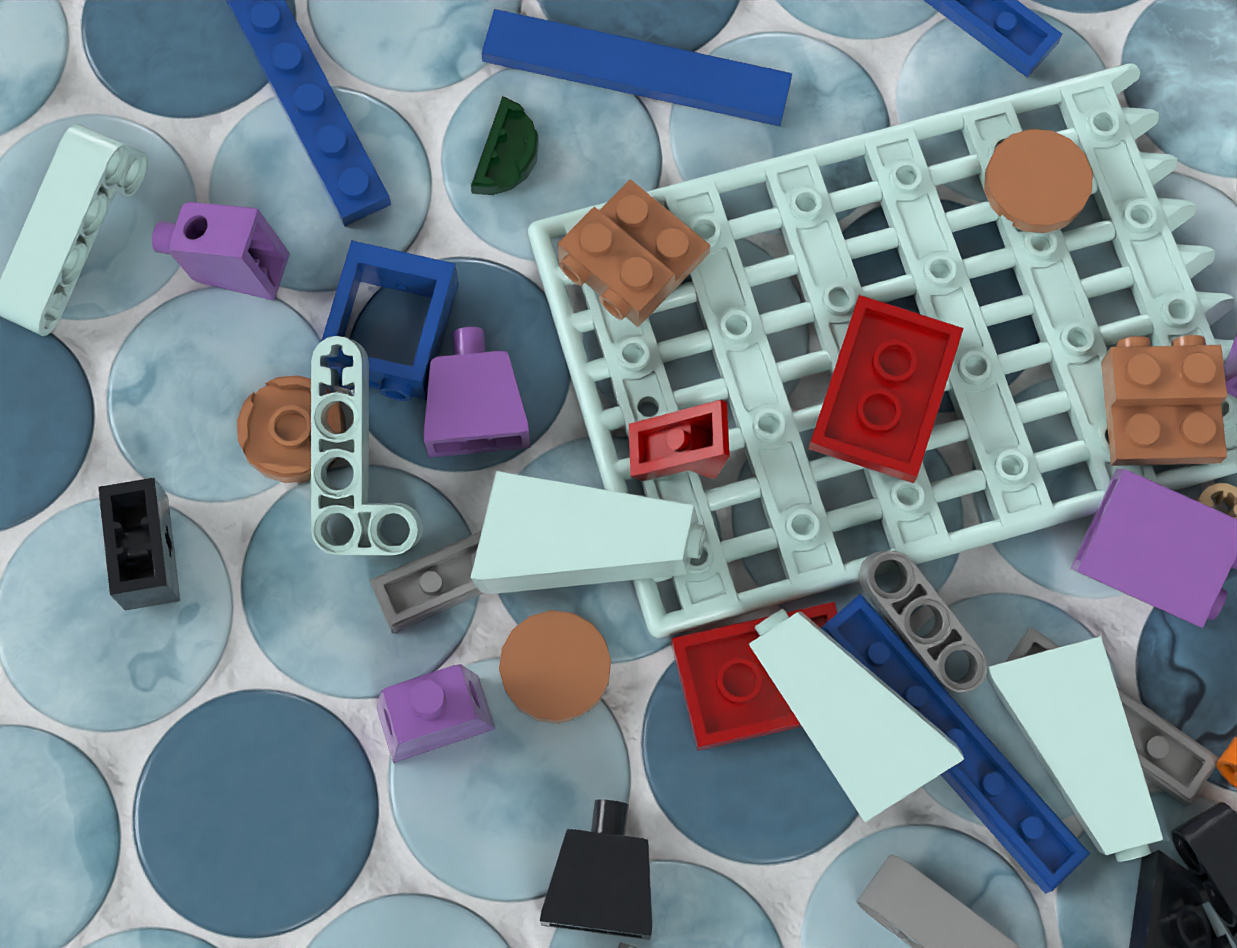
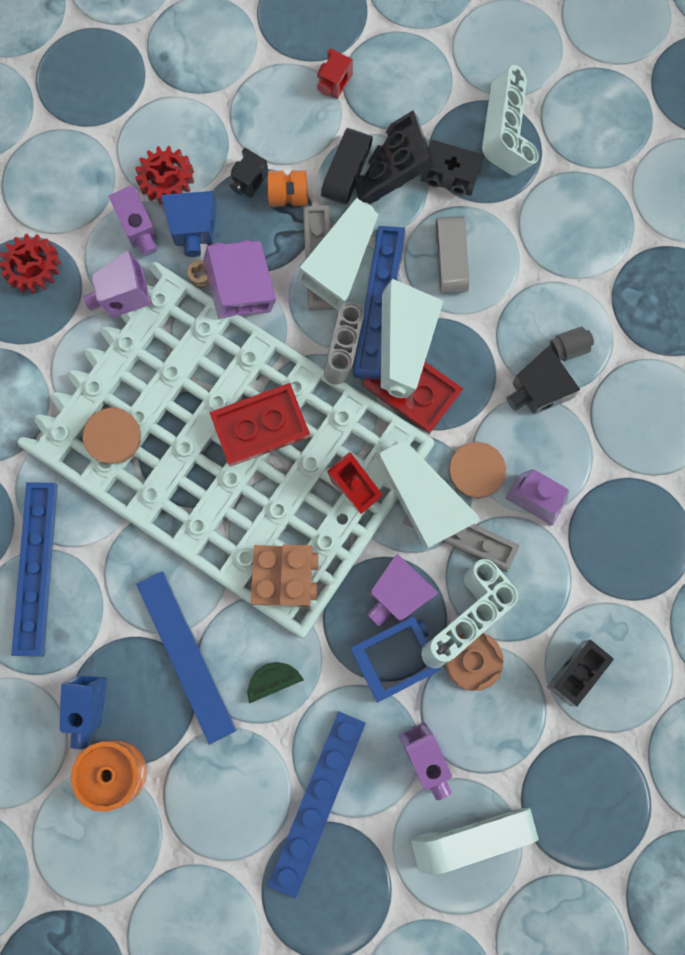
camera: 125 degrees left, 5 degrees up
nougat plate [1101,335,1227,466] -> none

